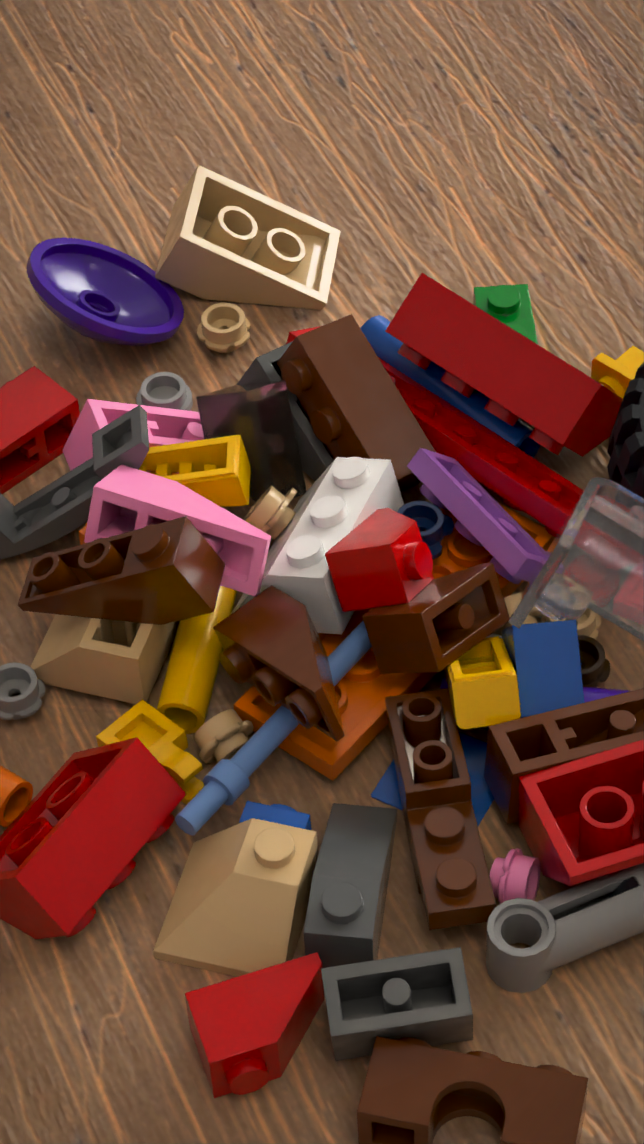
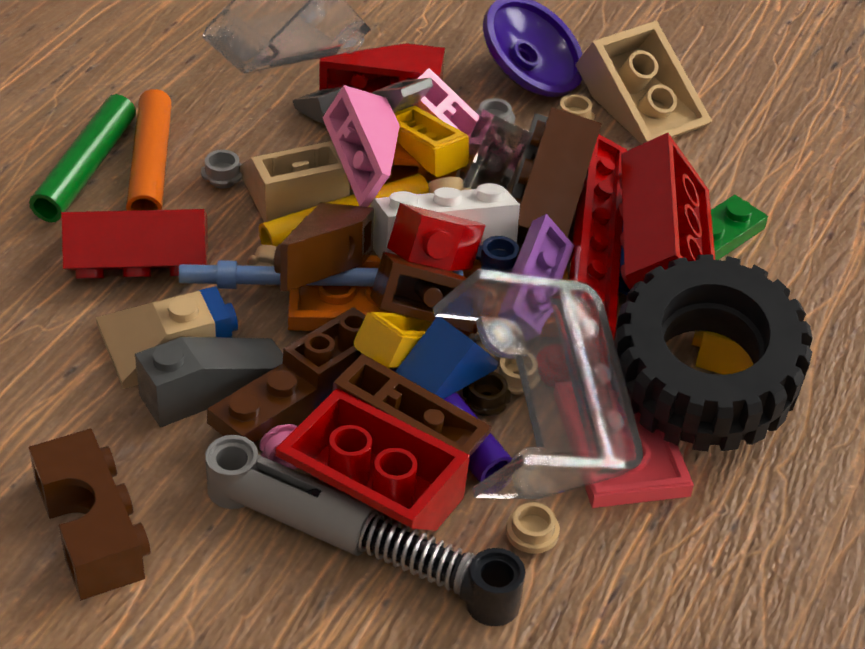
camera: 45 degrees right, 5 degrees down
reddish brown slope [18,516,225,625] -> none
yellow plate [96,699,204,804] -> none
red slope [185,952,324,1099] -> none
dark grey brick [321,947,473,1061] -> none

